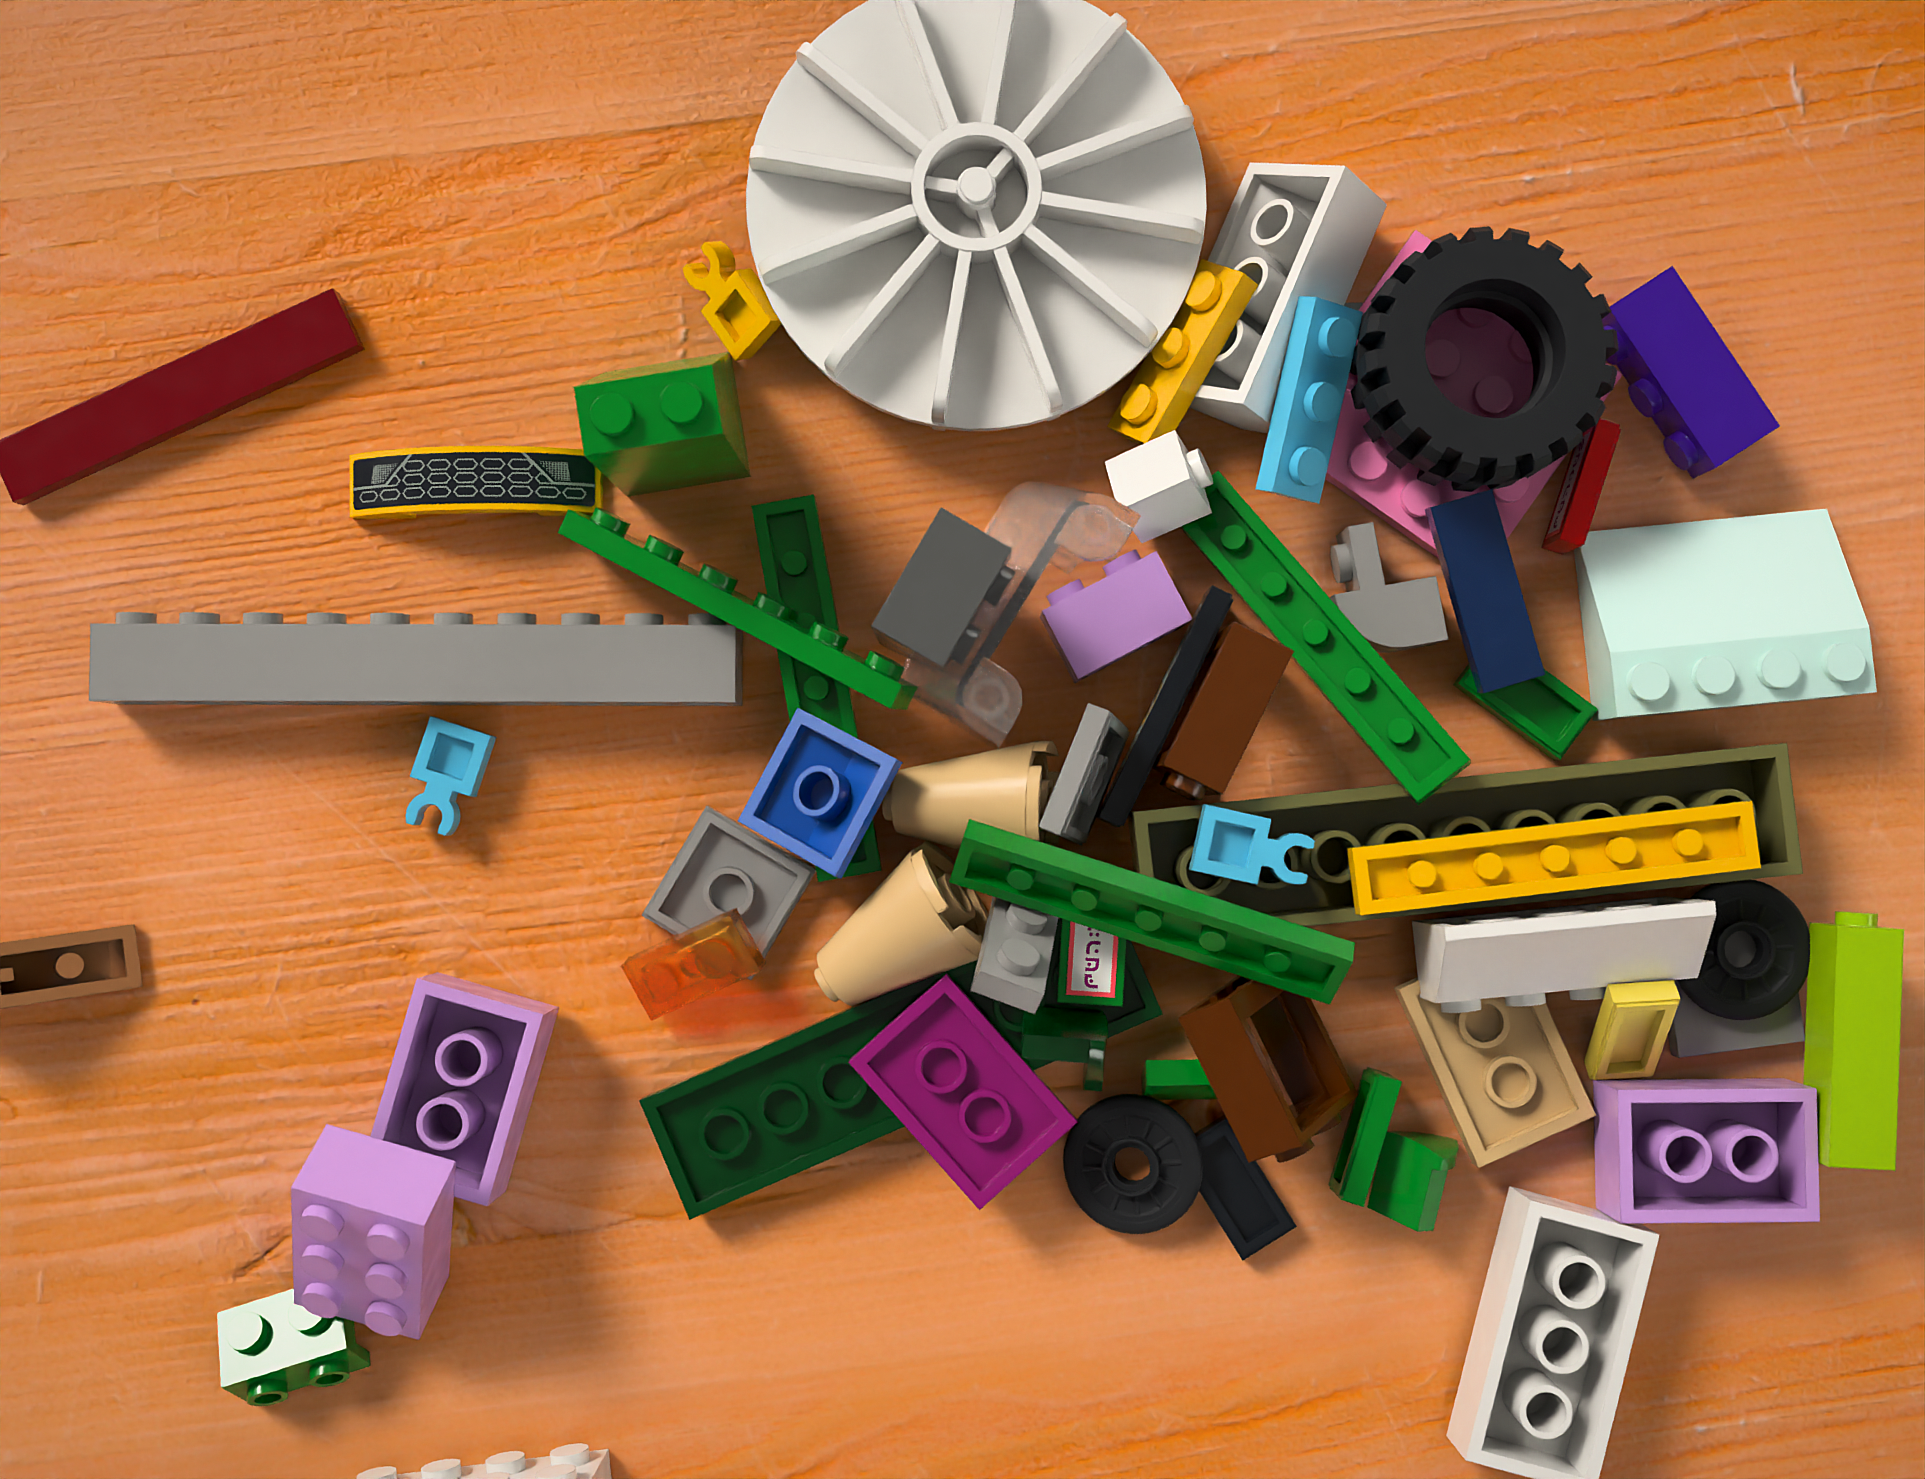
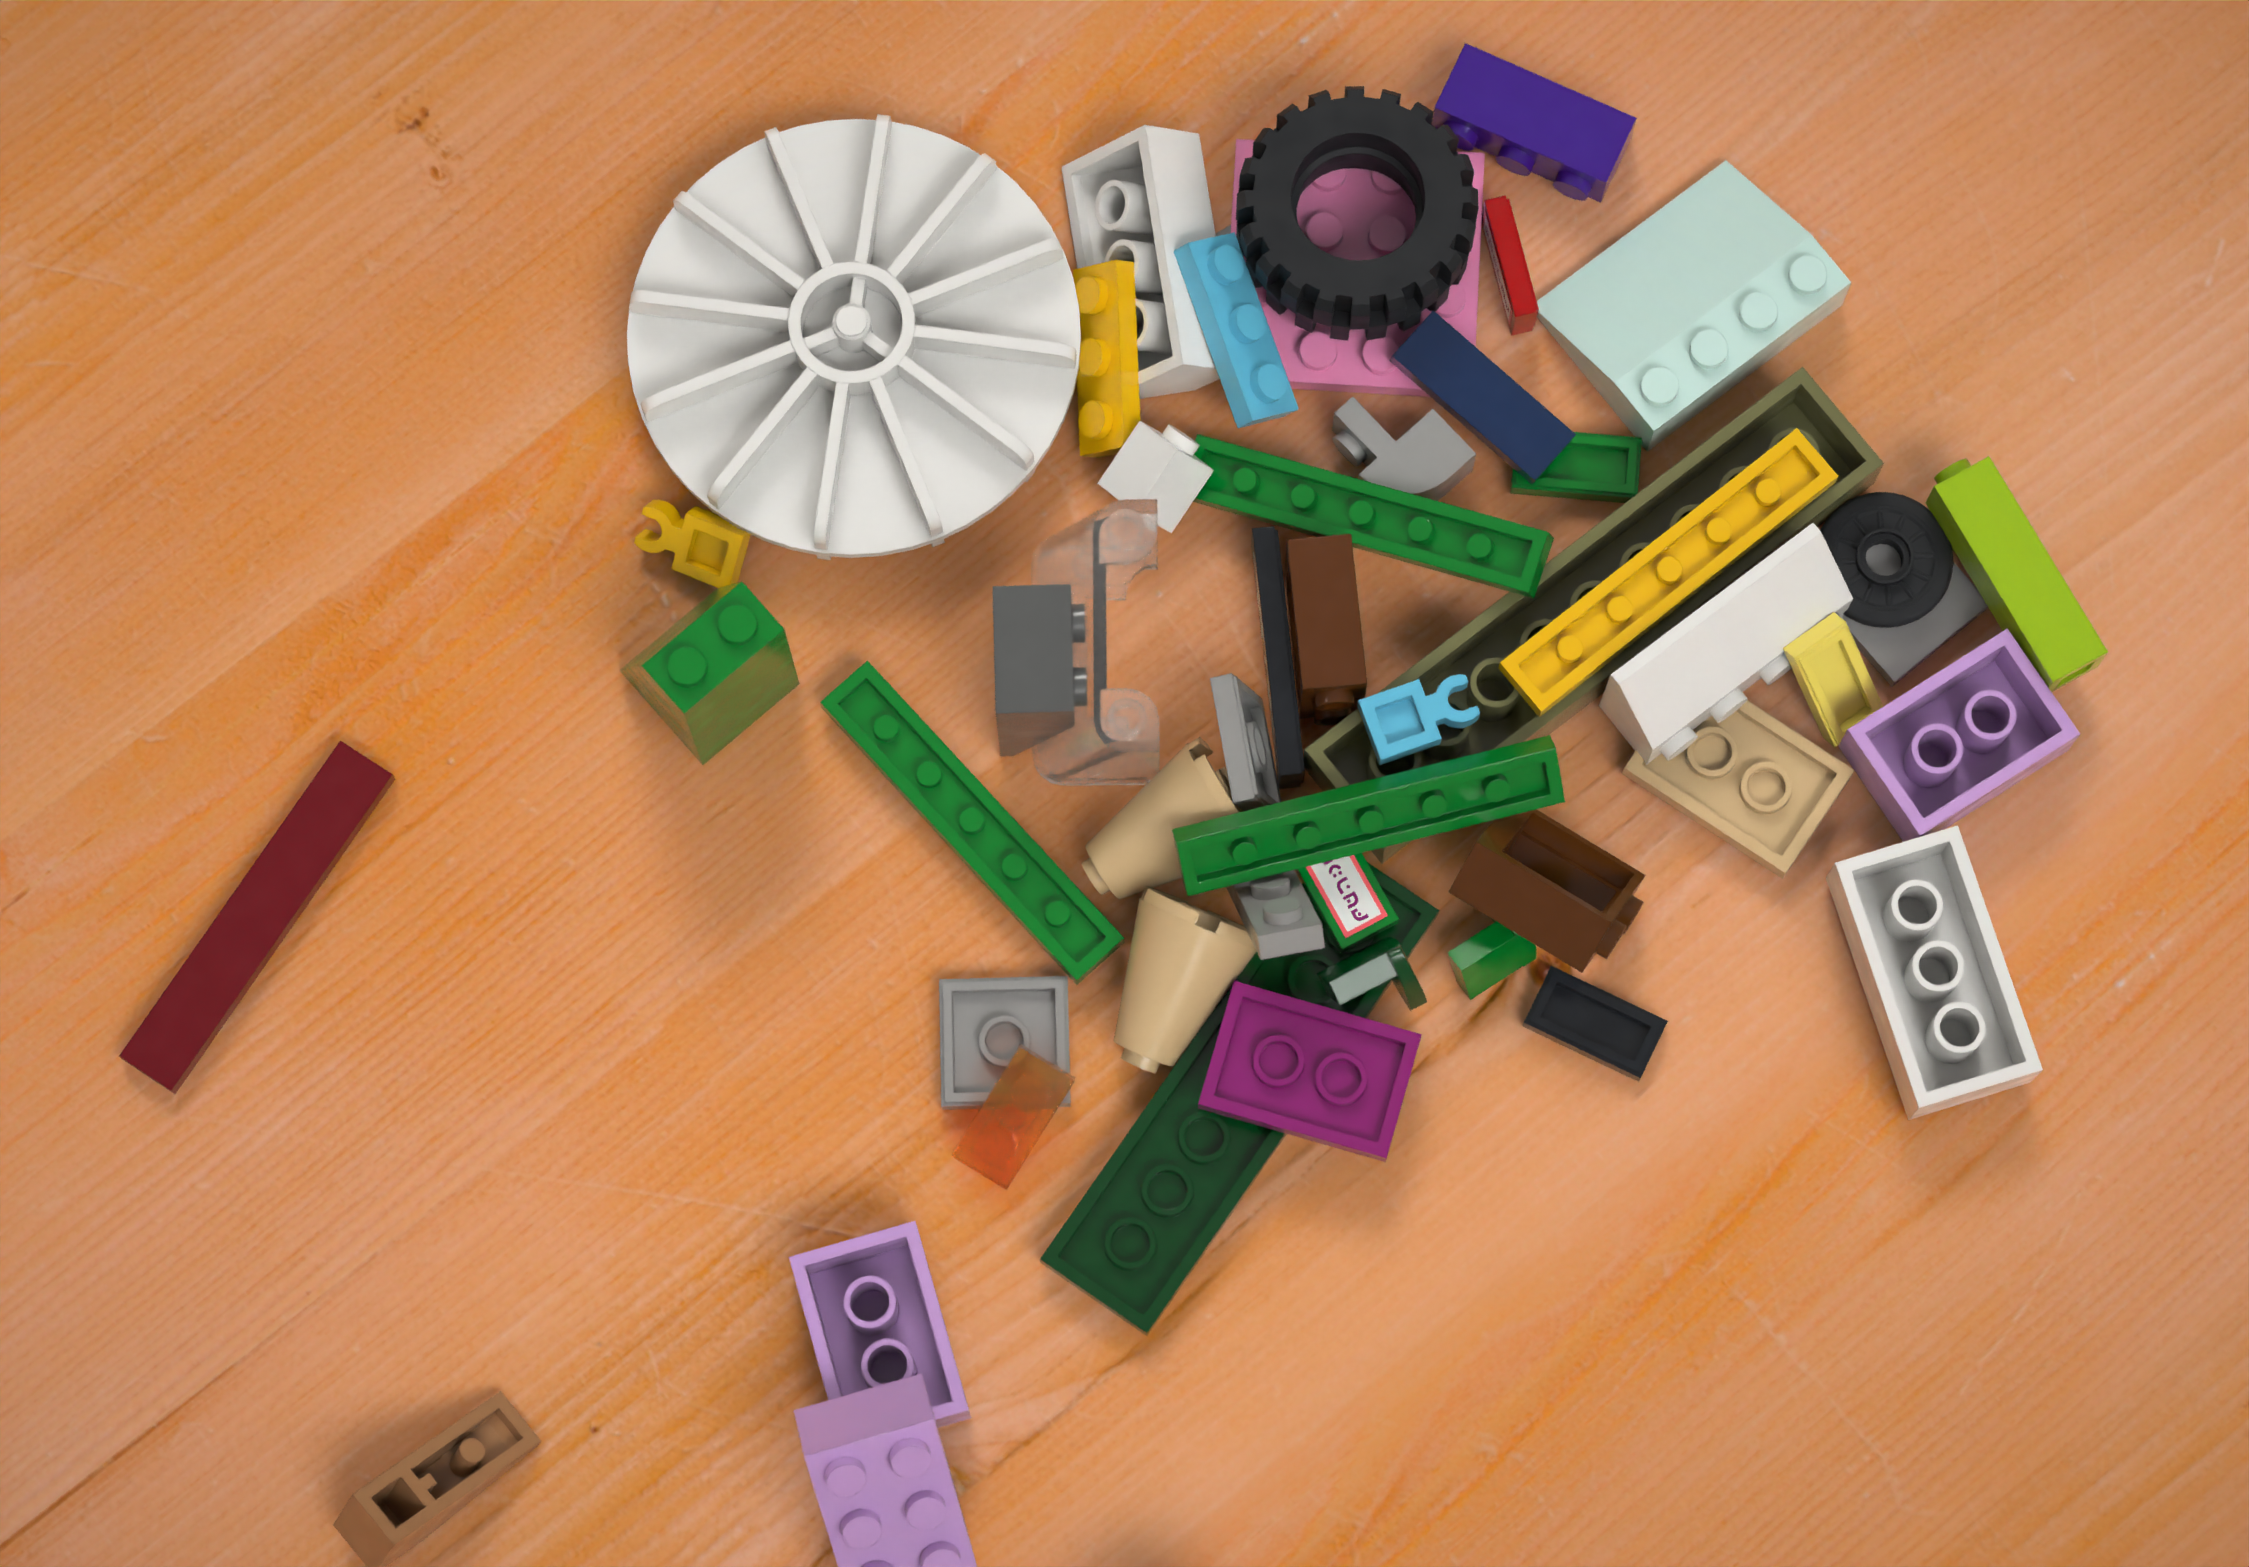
camera: 35 degrees left, 10 degrees down
light grey brick [89,612,743,706] -> none
slope [350,446,603,519] -> none
medium azure plate [406,716,496,836] -> none
green plate [558,507,918,710] -> none
blue slope [738,708,903,879] -> none
lavender brick [1040,549,1192,683] -> none
black wheel [1063,1094,1203,1234] -> none
green tile [1328,1067,1402,1207] -> none
green tile [1367,1131,1459,1232] -> none

